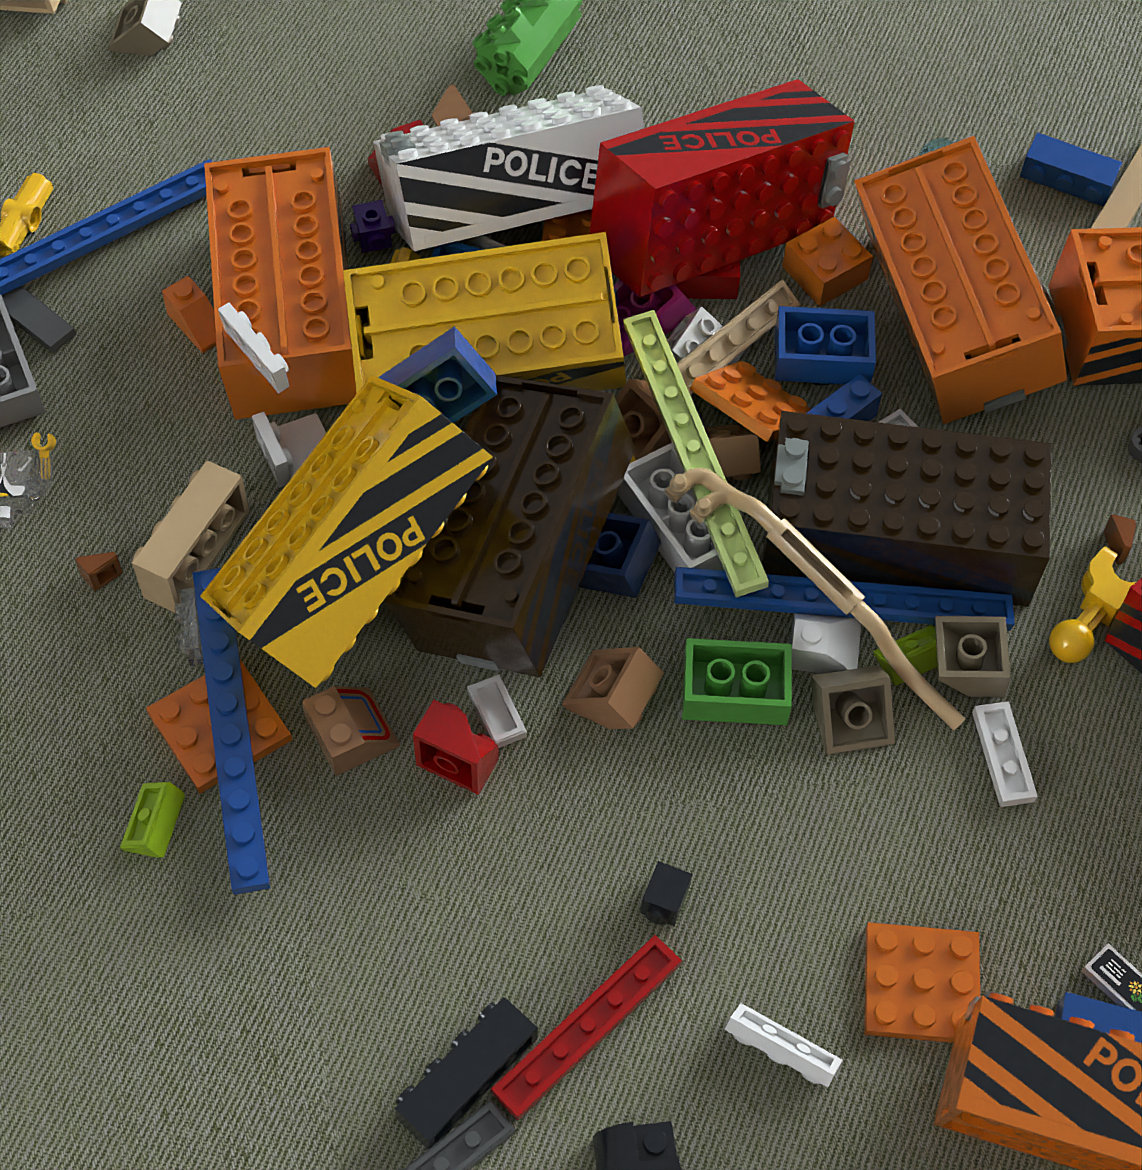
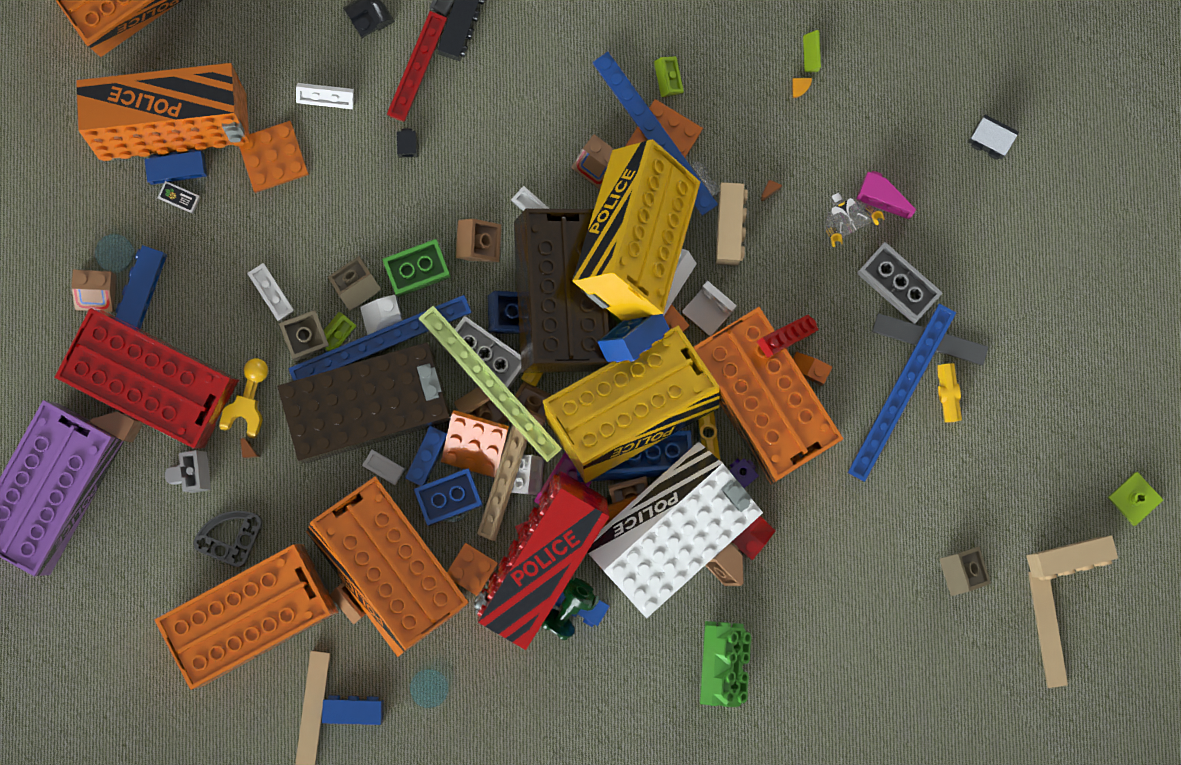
camera: 165 degrees right, 25 degrees up
white plate [218,303,290,393] -> none
red slope [413,700,499,795] -> none
tan piece [664,468,966,731] -> none
none -> red plate [757,314,819,358]

